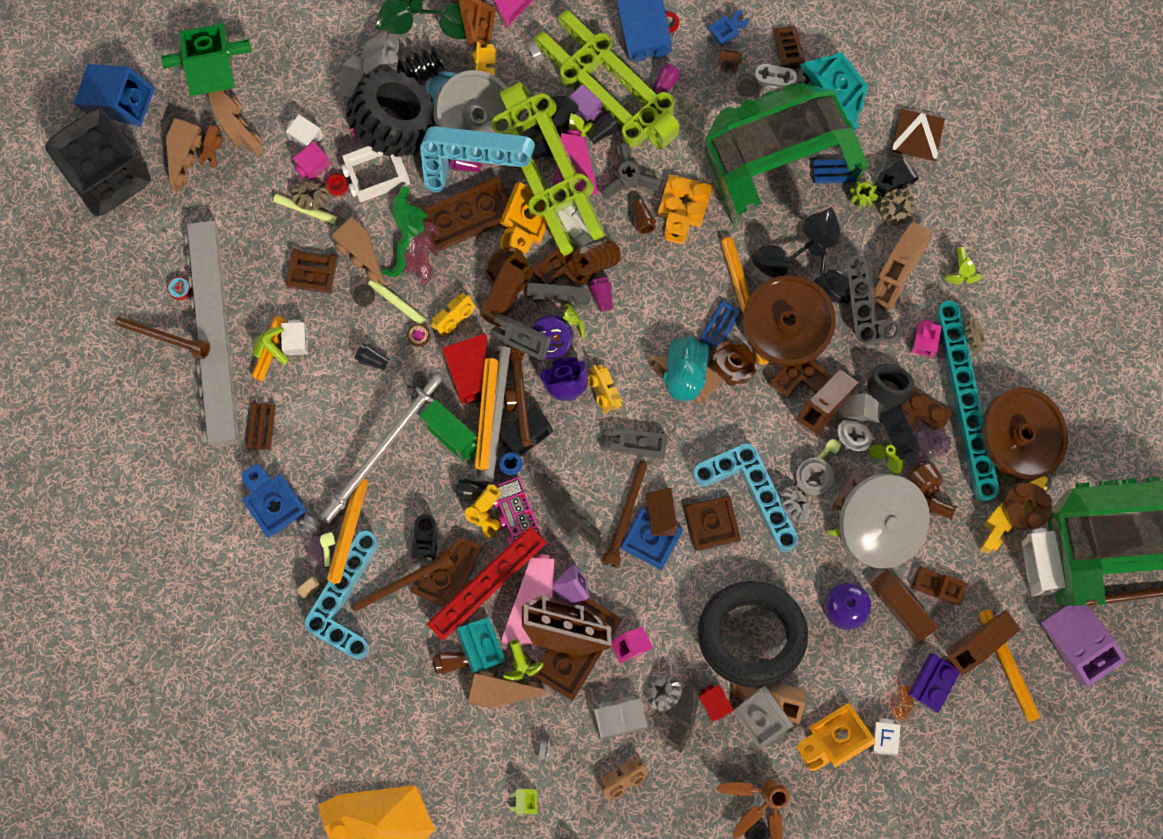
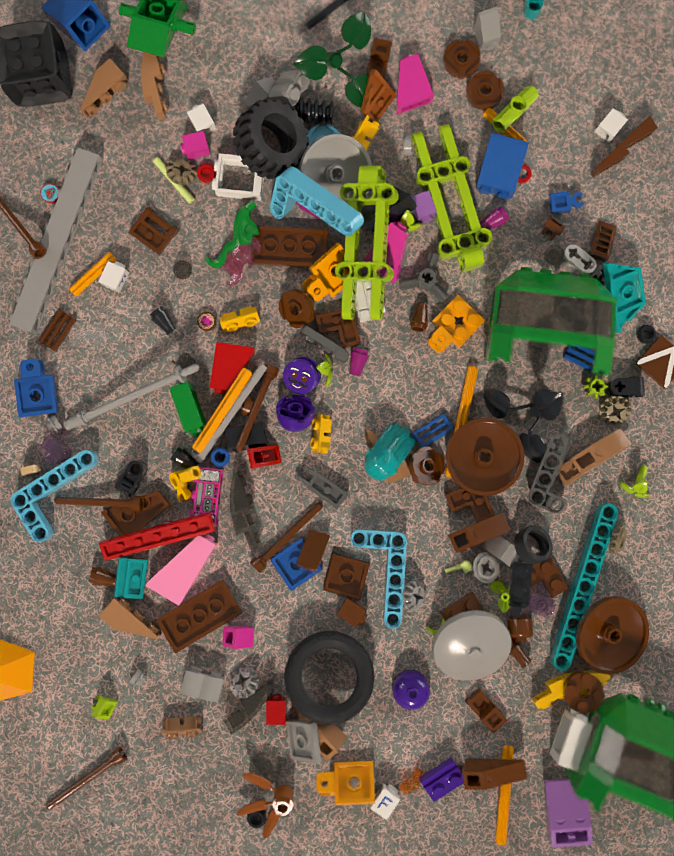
camera: 25 degrees right, 10 degrees up
dark orange plate [199,125,223,168] -> none
lime plant [252,327,289,365] -> none
yellowish green hand [320,532,336,567] -> none
light orange axle [327,479,368,584] -> none
medium nougat slope [332,217,386,286] -> none
yellowish green bar [368,280,426,324] -> none
reddish brown piece [480,255,531,327] -> none
dark grey hinge [491,314,551,360] -> none
lime plant [503,639,543,680] -> none
reddish brown wedge [522,595,612,656] -> none
medium lavender slope [552,563,589,603] -> none
reddish brown piece [573,239,621,276] -> none
black cone [586,113,619,145] -> none
light grey gear [796,458,834,495] -> none
reddish brown piece [870,569,939,644] -> none
dark pink brick [911,320,942,357] -> none
none -> red slope [247,445,282,469]
none -> reddish brown brick [337,597,368,628]
none -> black plate [636,325,656,344]

